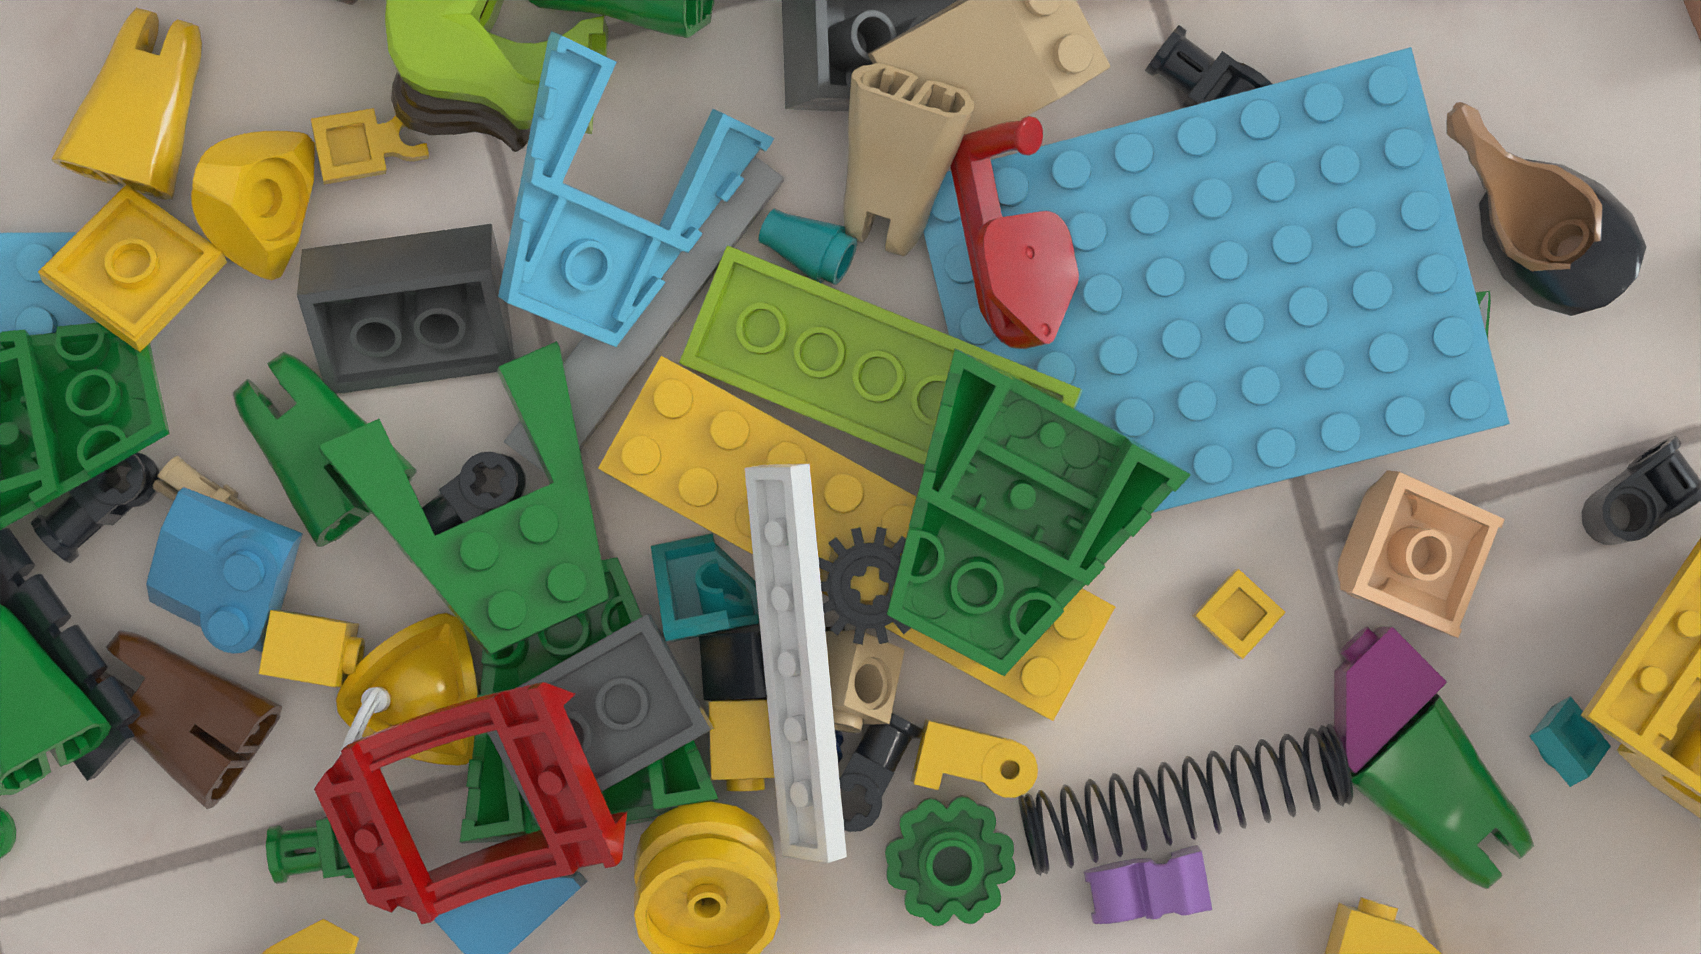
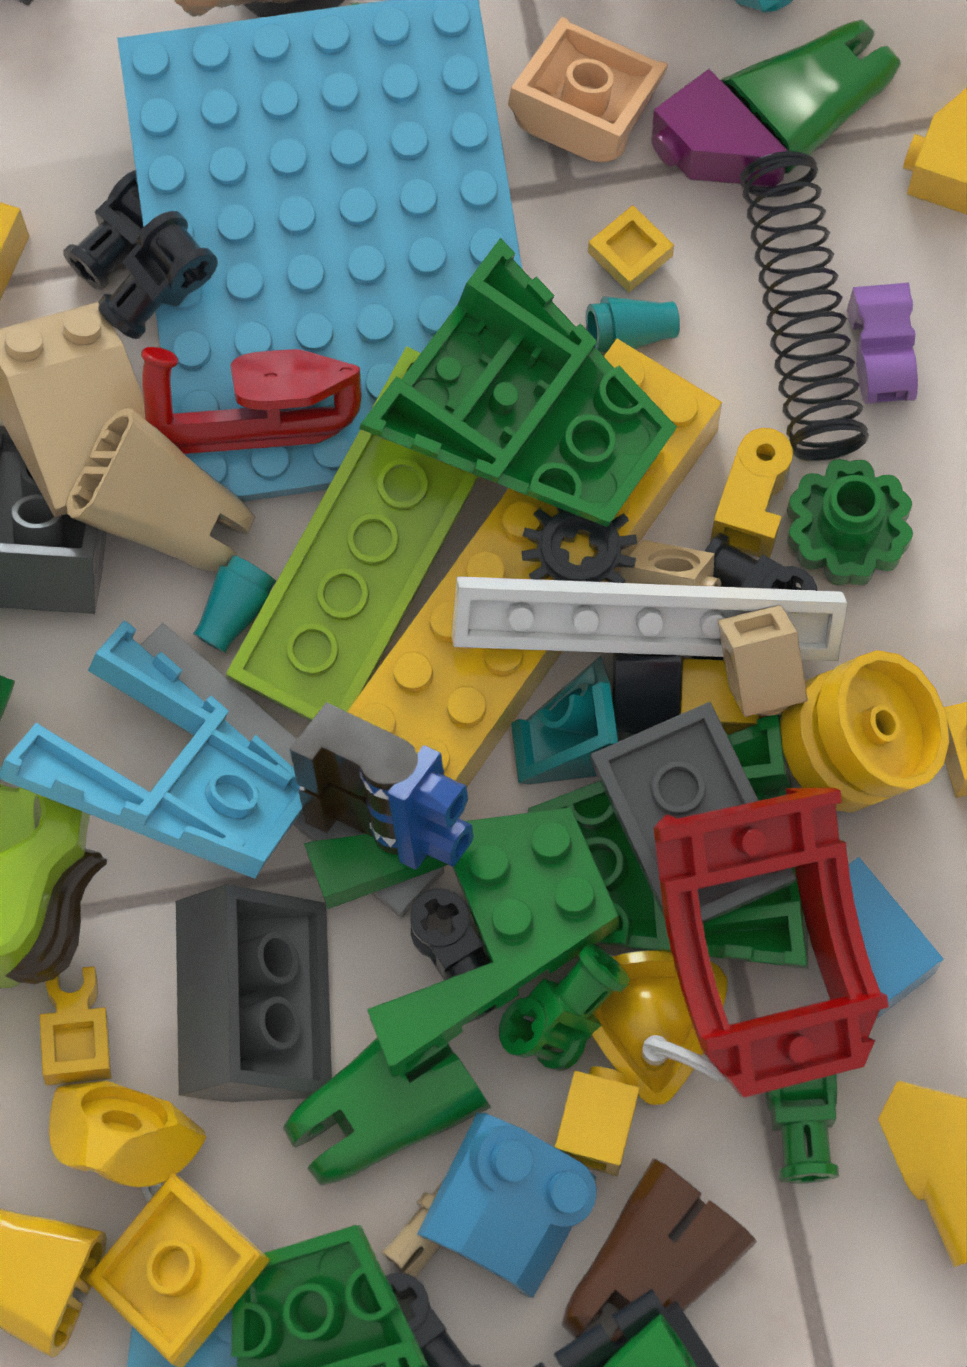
camera: 85 degrees left, 15 degrees down
none -> black connector [98,211,218,339]
none -> hips [290,702,474,870]
none -> green connector [499,942,630,1071]
none -> teal cone [585,296,680,354]
none -> tan brick [718,605,808,717]

